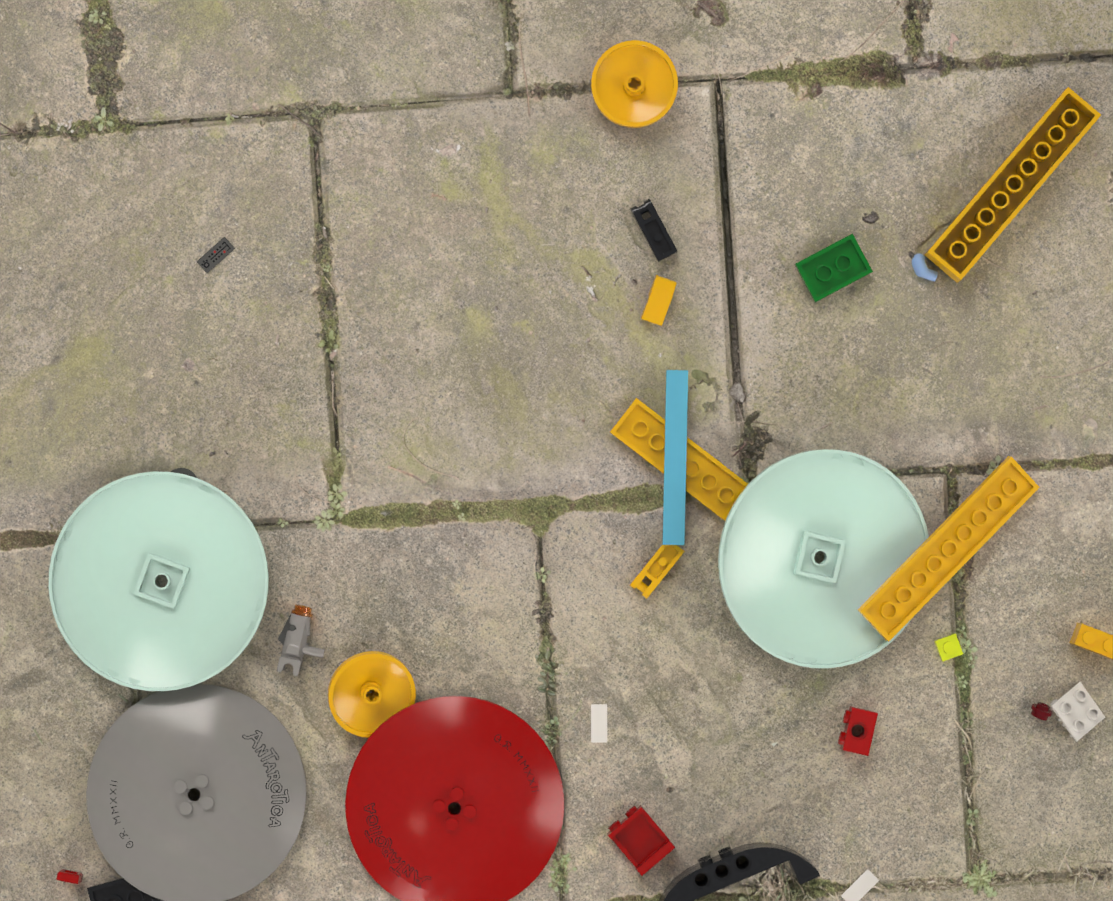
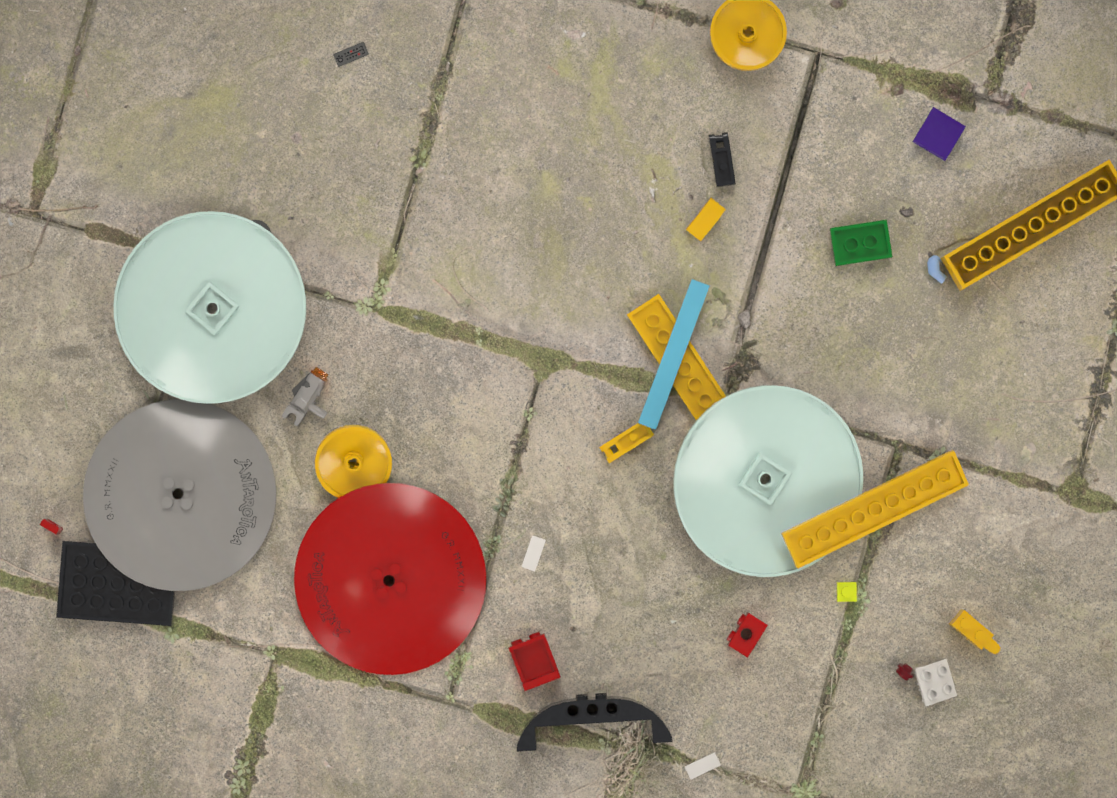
camera: 25 degrees right, 0 degrees up
none -> dark purple slope [912,107,966,161]

